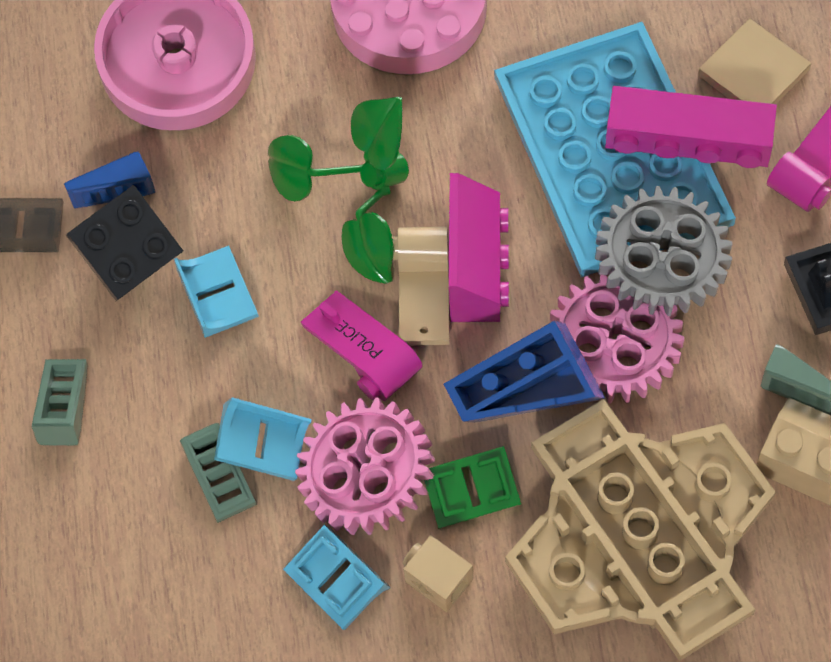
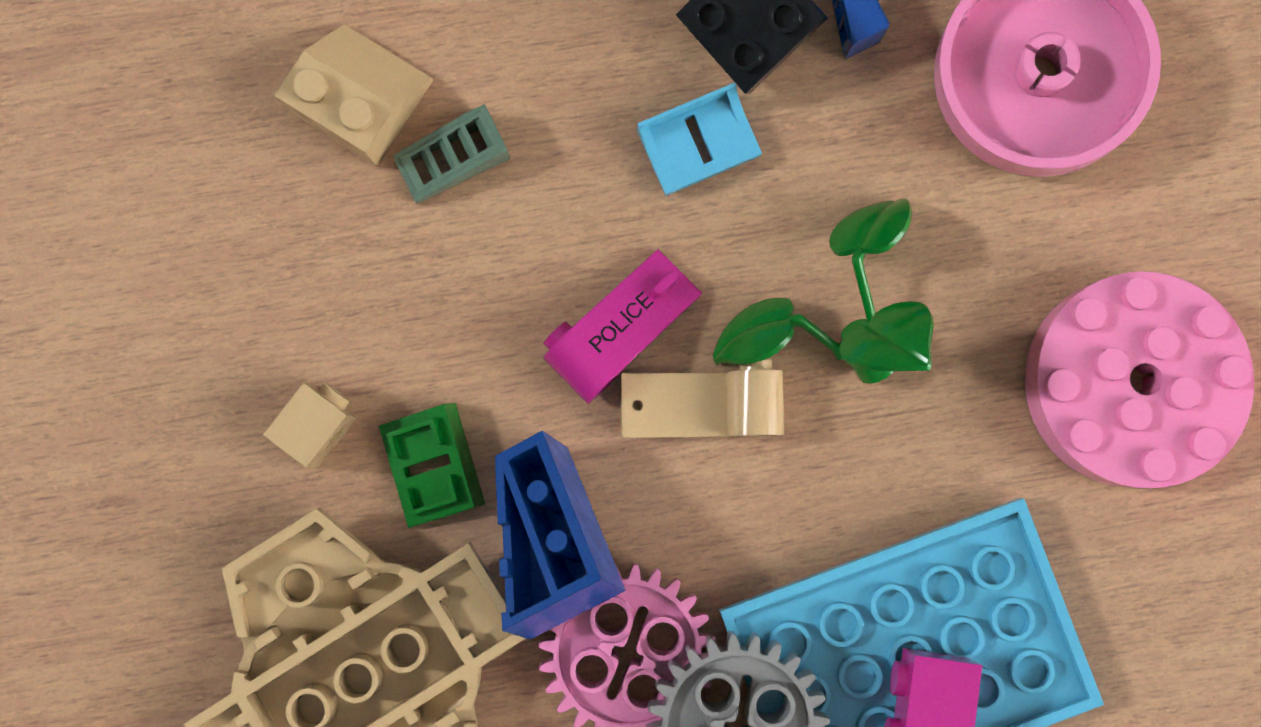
camera: 80 degrees right, 20 degrees up
medium azure piece [214,397,312,481] -> none
medium azure piece [283,525,390,630] -> none
bright pink gear [295,398,435,535] -> none
dark pink slope [449,173,509,322] -> none
none -> tan slope [274,24,433,167]

